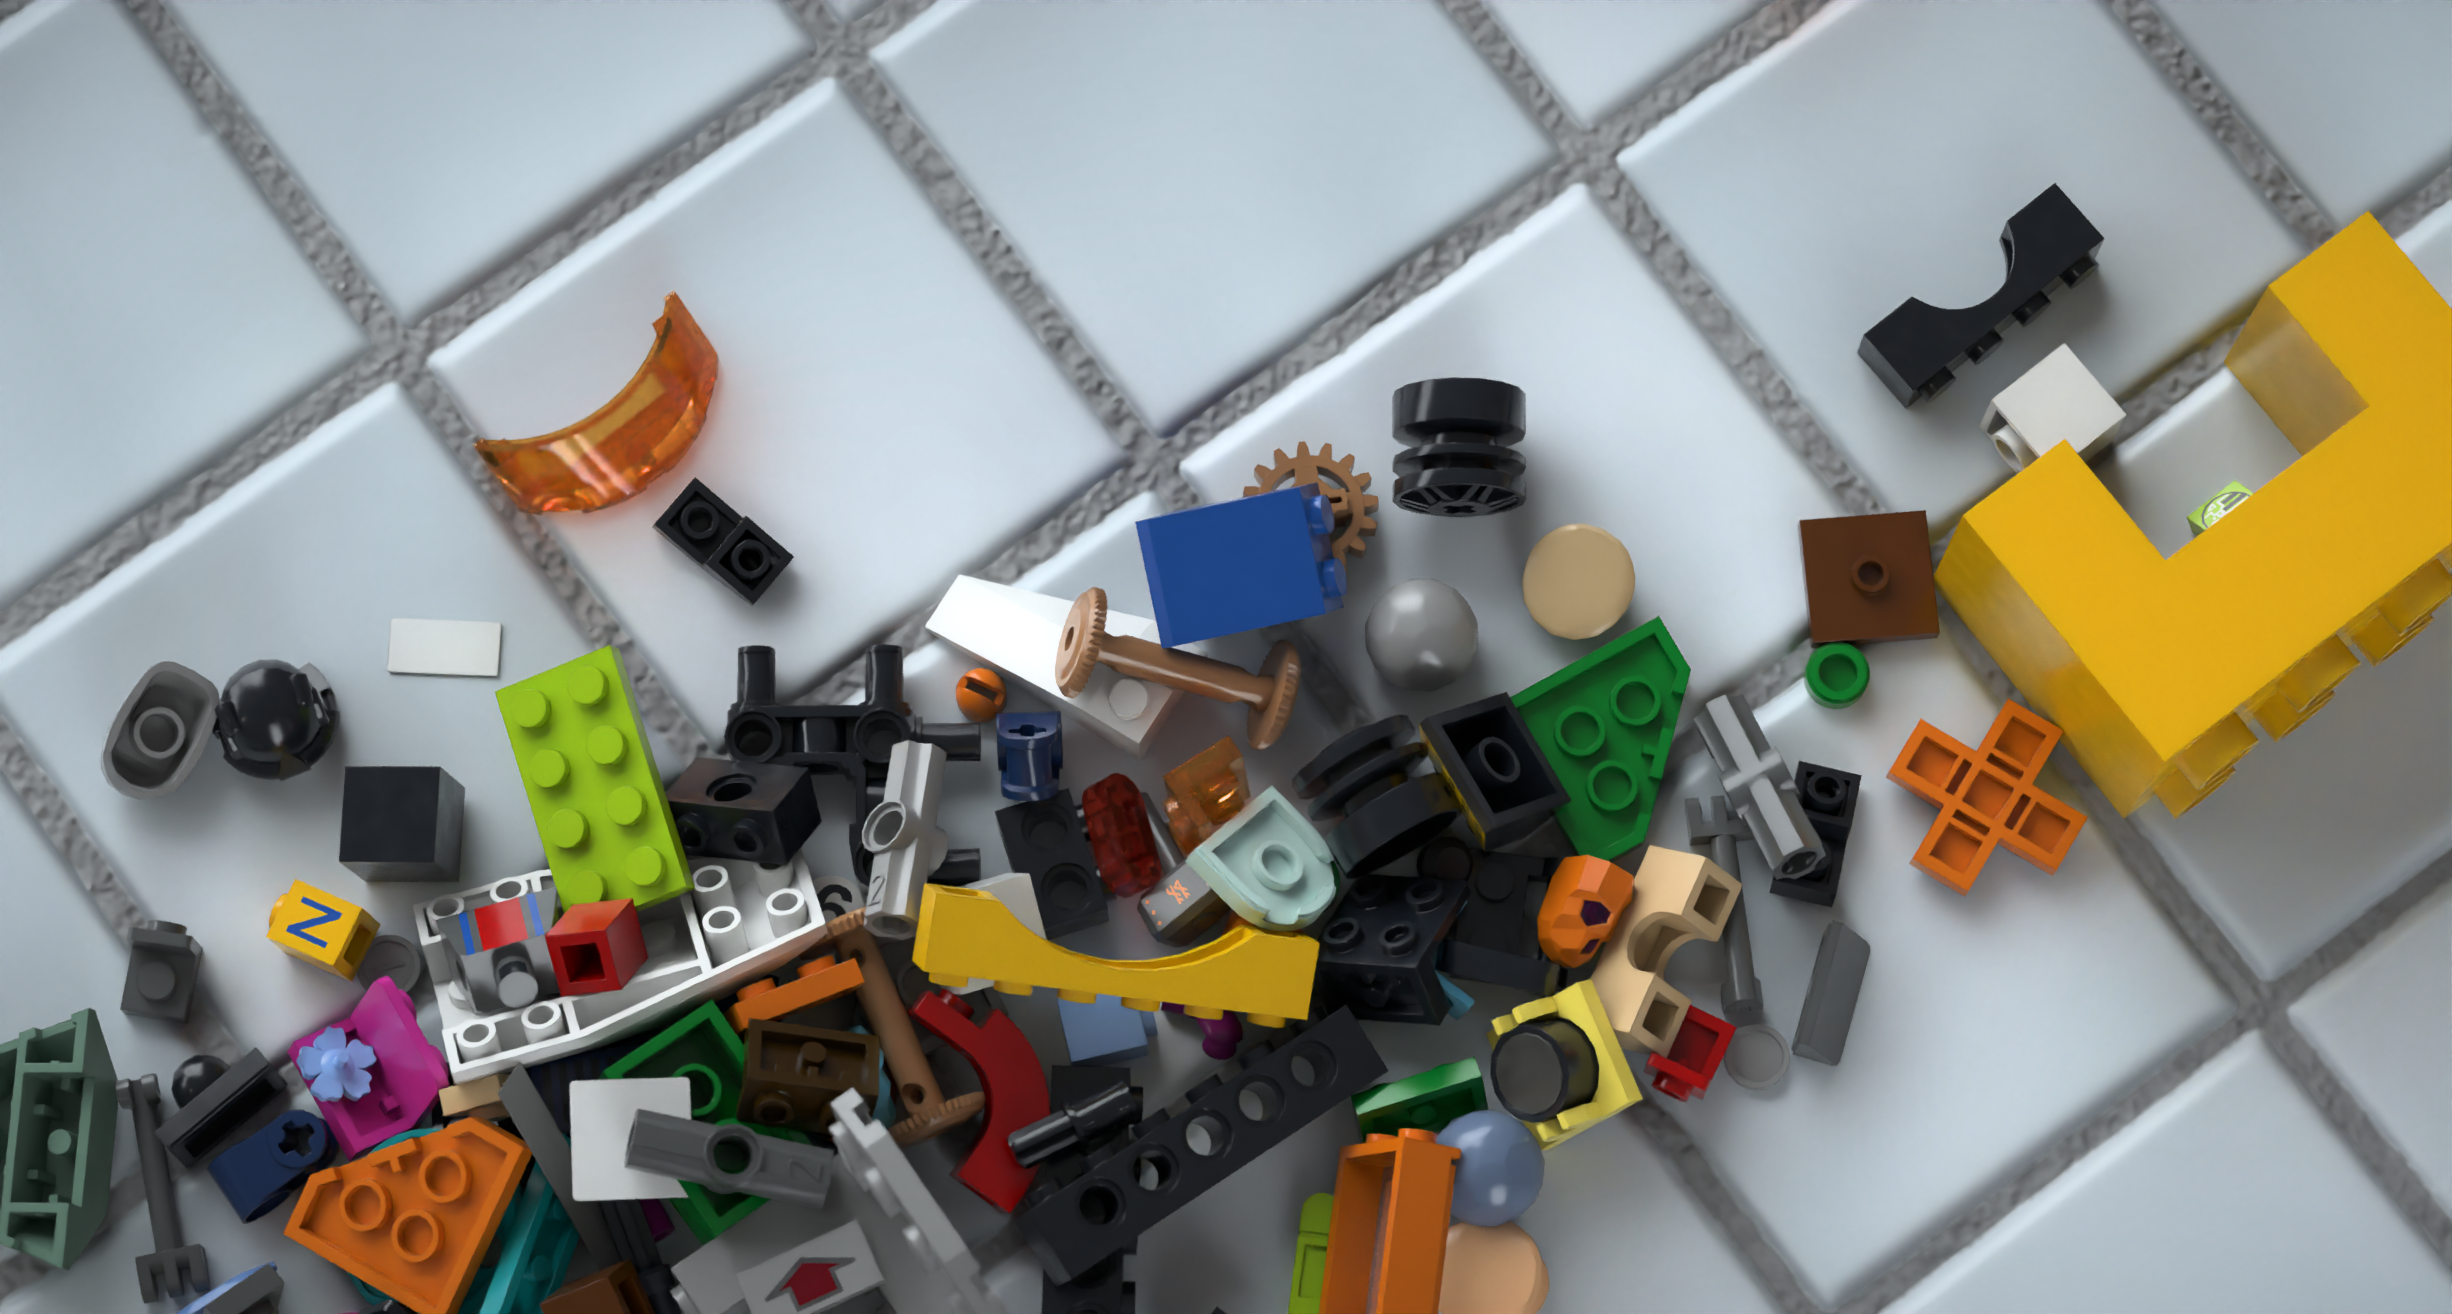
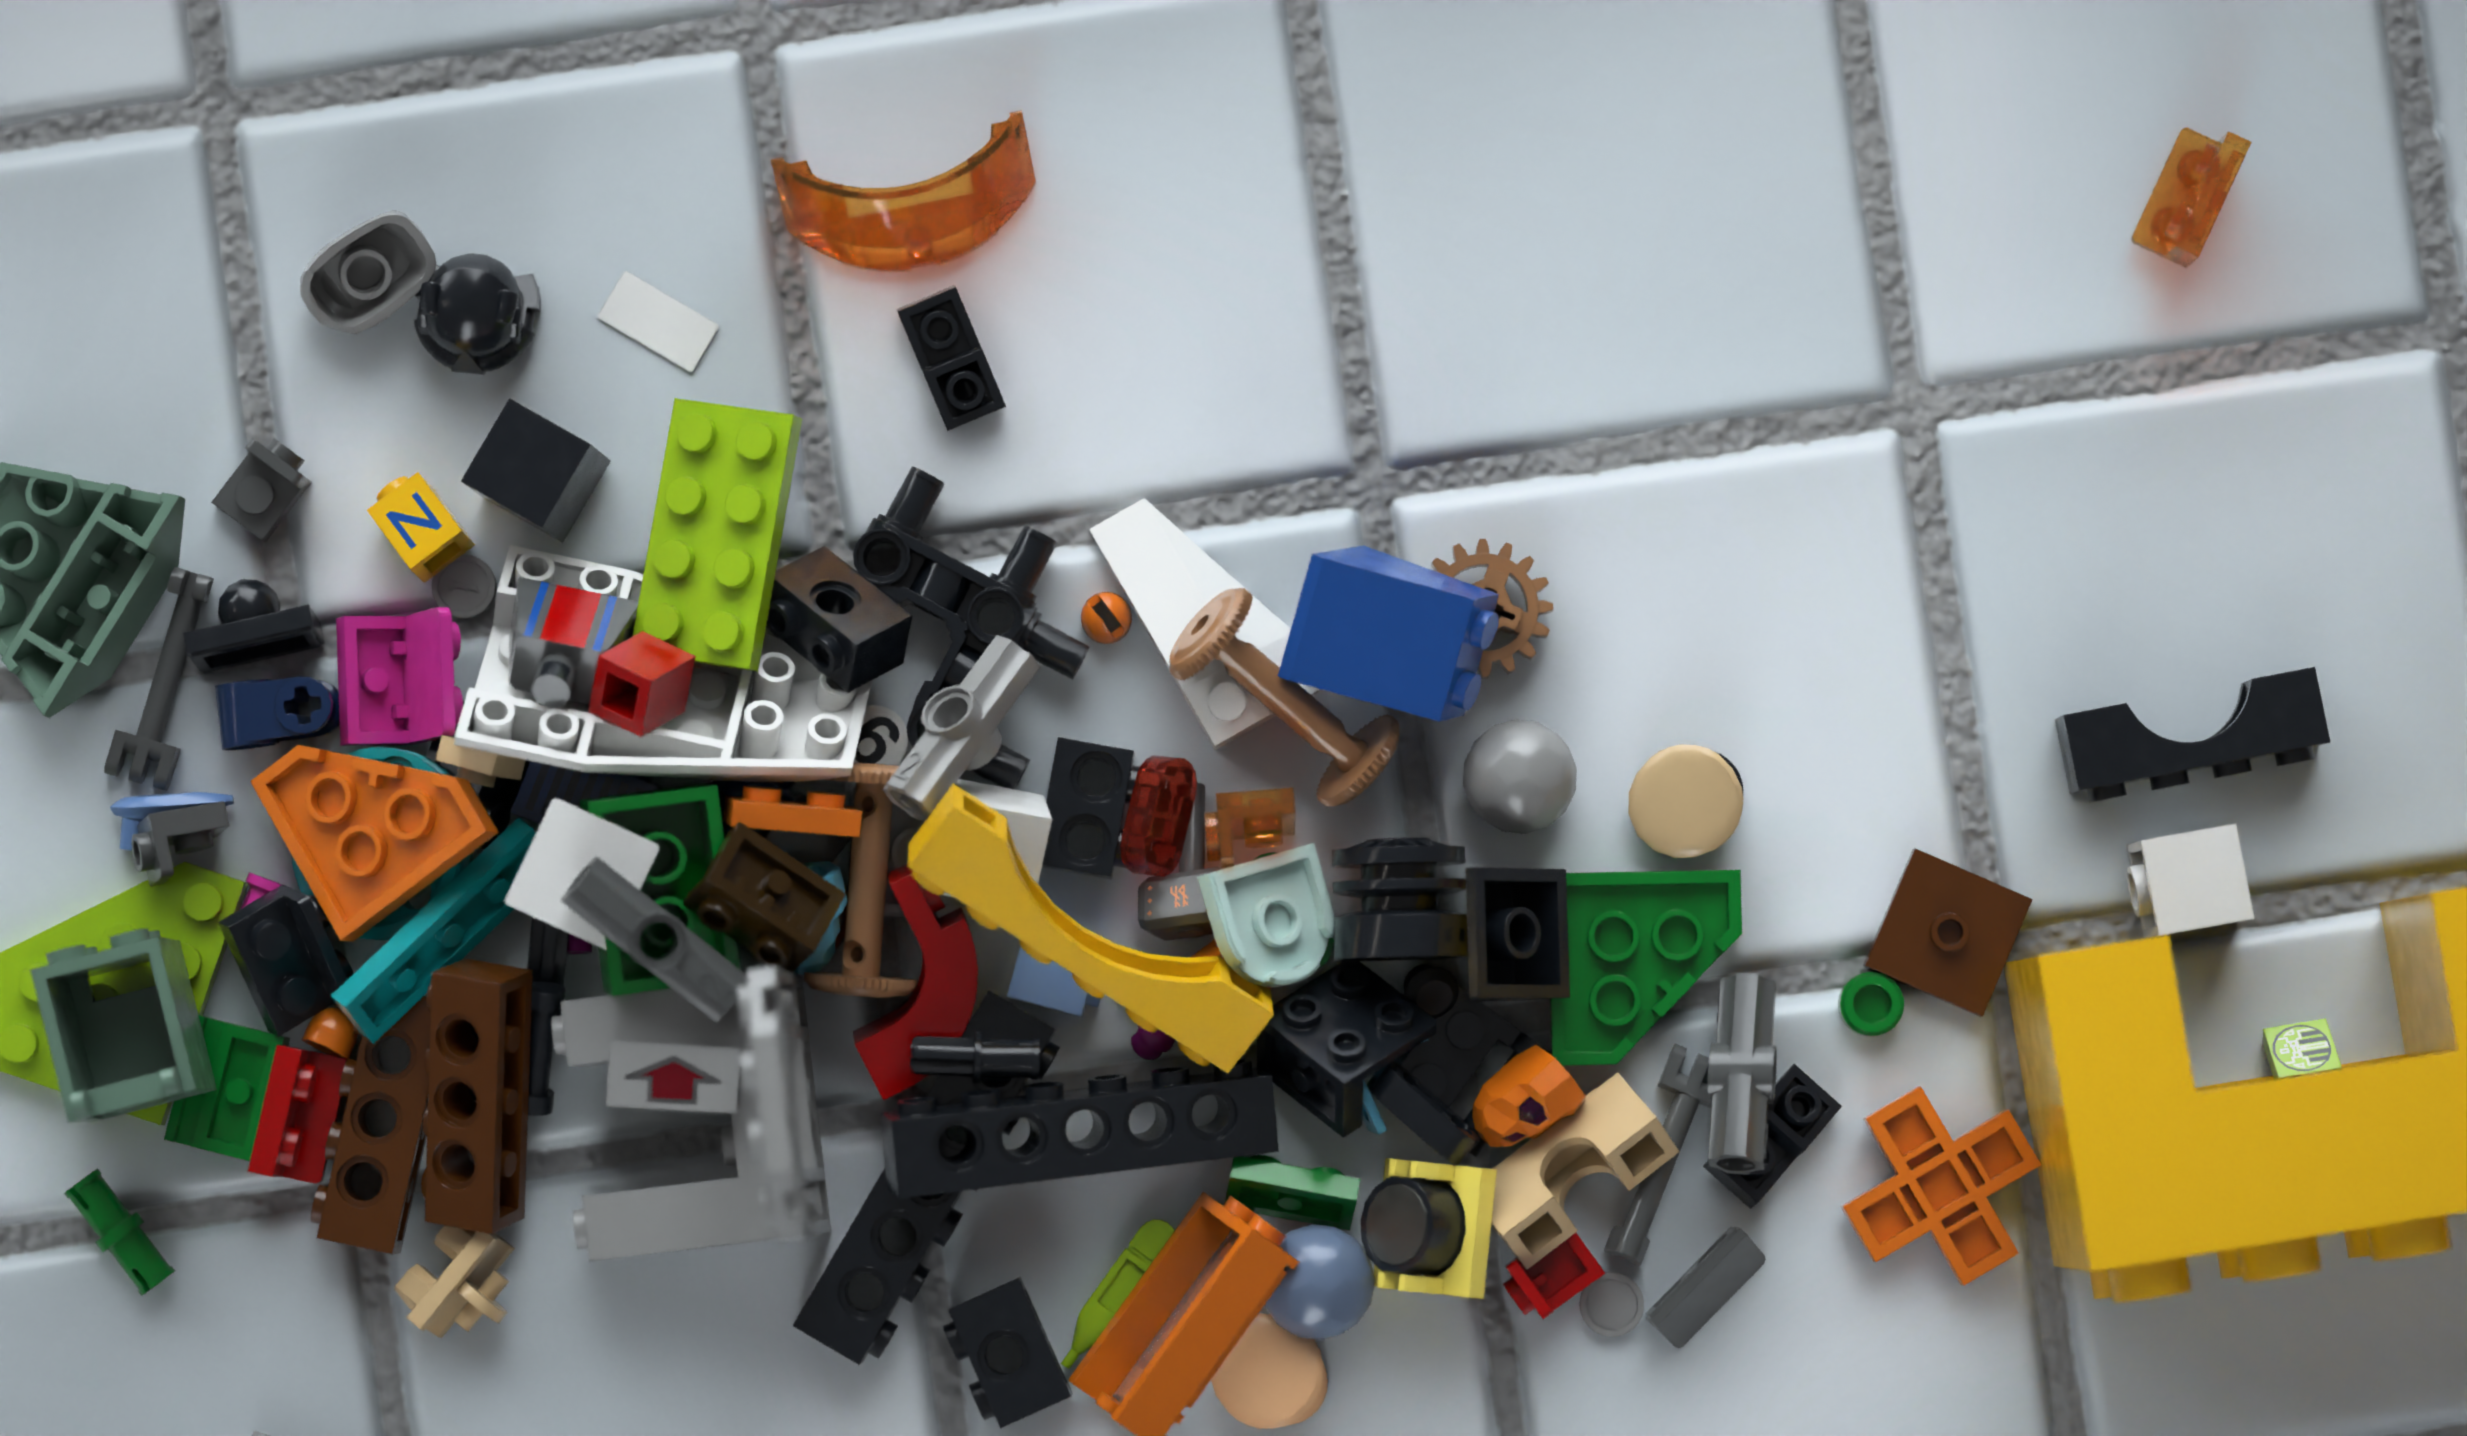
camera: 25 degrees right, 10 degrees up
light blue plant [296,1026,377,1102] -> none
light grey sticker [497,1061,620,1270] -> none
dark blue piece [996,711,1063,801] -> none
black wheel [1392,377,1526,517] -> none

